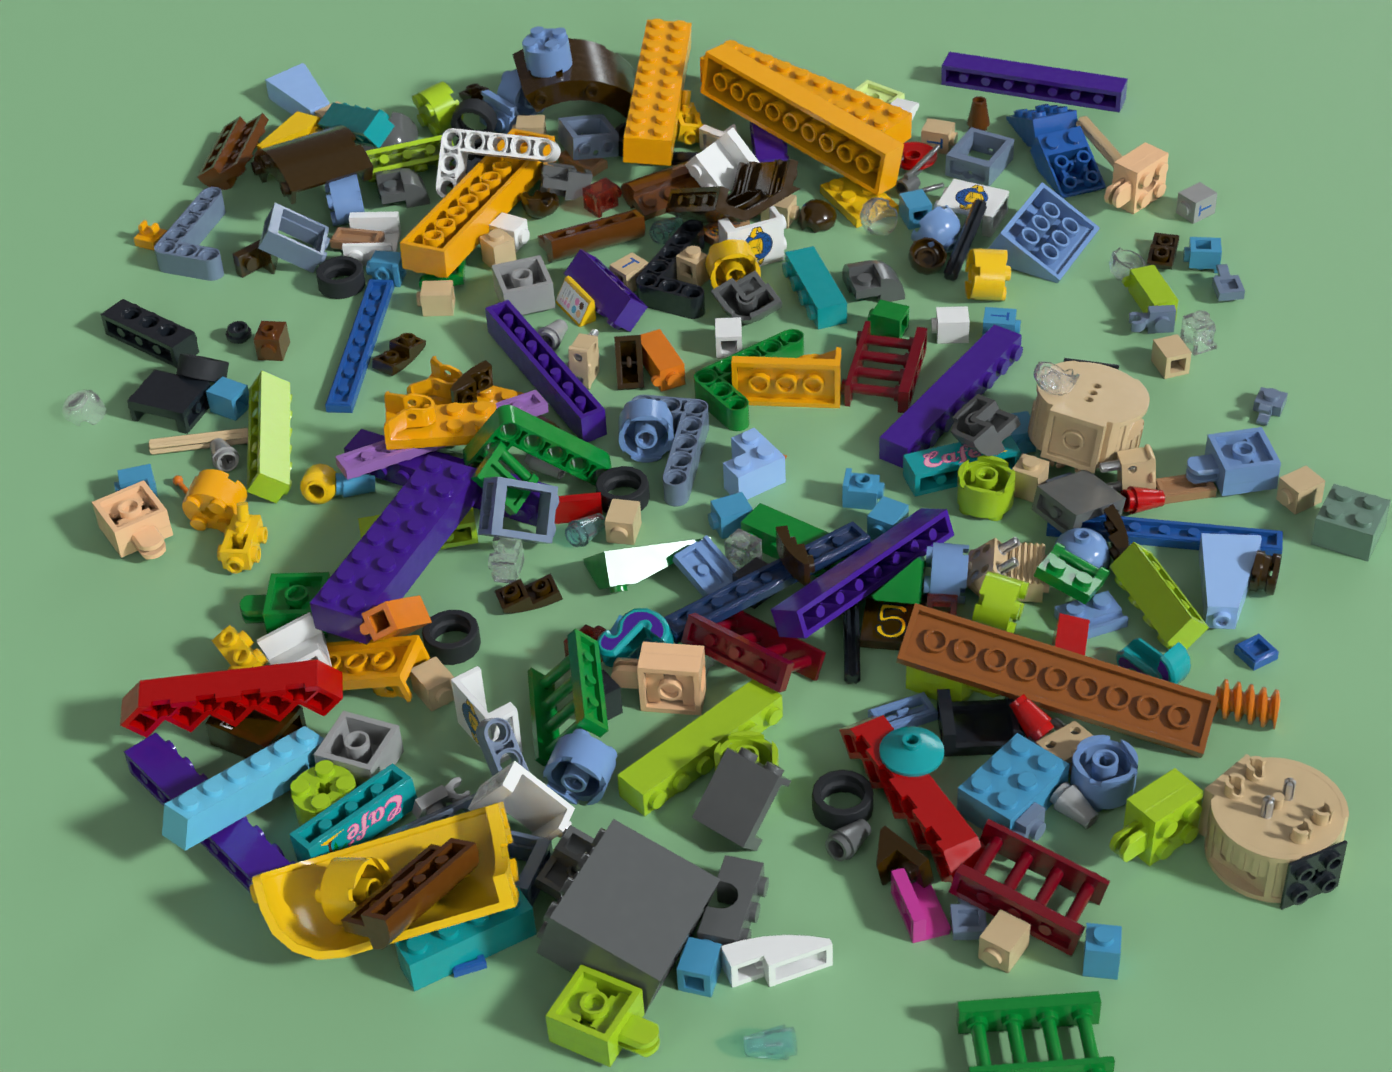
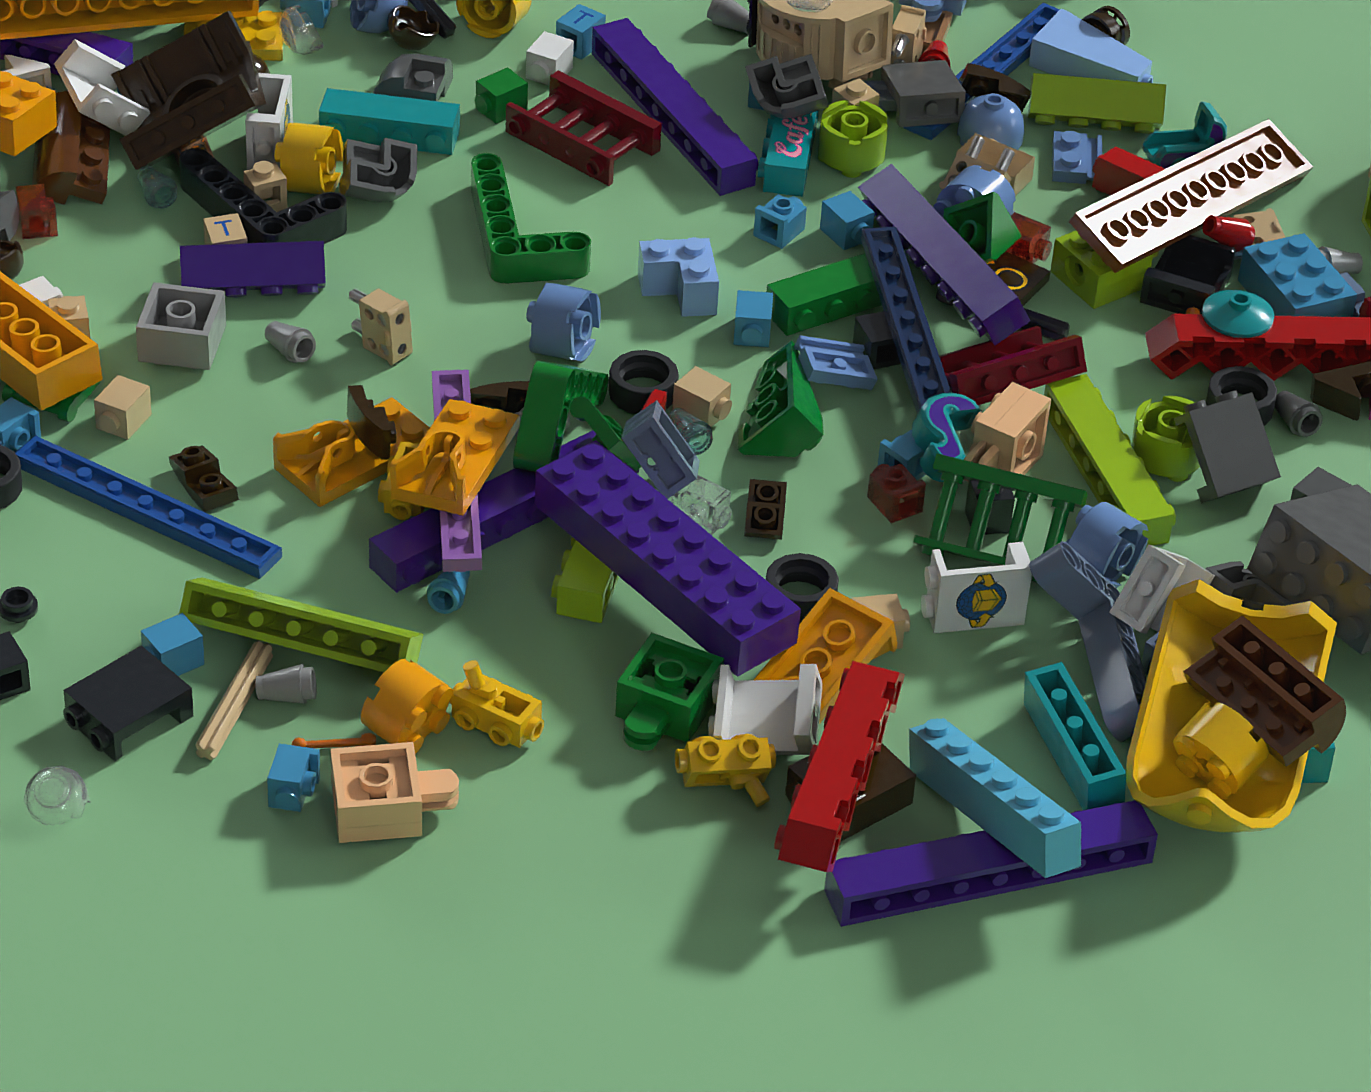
camera: 70 degrees left, 0 degrees up
black tyre [176,353,229,382] -> none
reddish brown brick [254,321,290,361] -> none
lime brick [290,760,357,826] -> none
yellow head [300,463,337,504] -> none
light grey brick [314,711,404,787] -> none
orange brick [360,595,432,642] -> none
light grey plate [412,777,471,819] -> none
dark purple brick [485,300,607,442] -> none
reddish brown brick [538,209,645,263] -> none
slope [556,276,596,327] -> none
dark brown slope [614,335,644,390] -> none
sand blue beam [631,395,709,507] -> none
orange brick [641,329,686,392] -> none
white brick [715,317,742,358] -> none
clear brick [724,528,762,570] -> none
light orange plate [731,347,841,408] -> none
dark brown slope [776,525,815,586] -> none
medium blue tile [868,692,938,729] -> none
lime brick [972,571,1029,633] -> none
green plate [1033,542,1110,605] -> none
medium blue brick [1070,735,1138,812] -> none
orange piece [1214,679,1281,730] -> none
blue tile [1234,634,1279,671] -> none

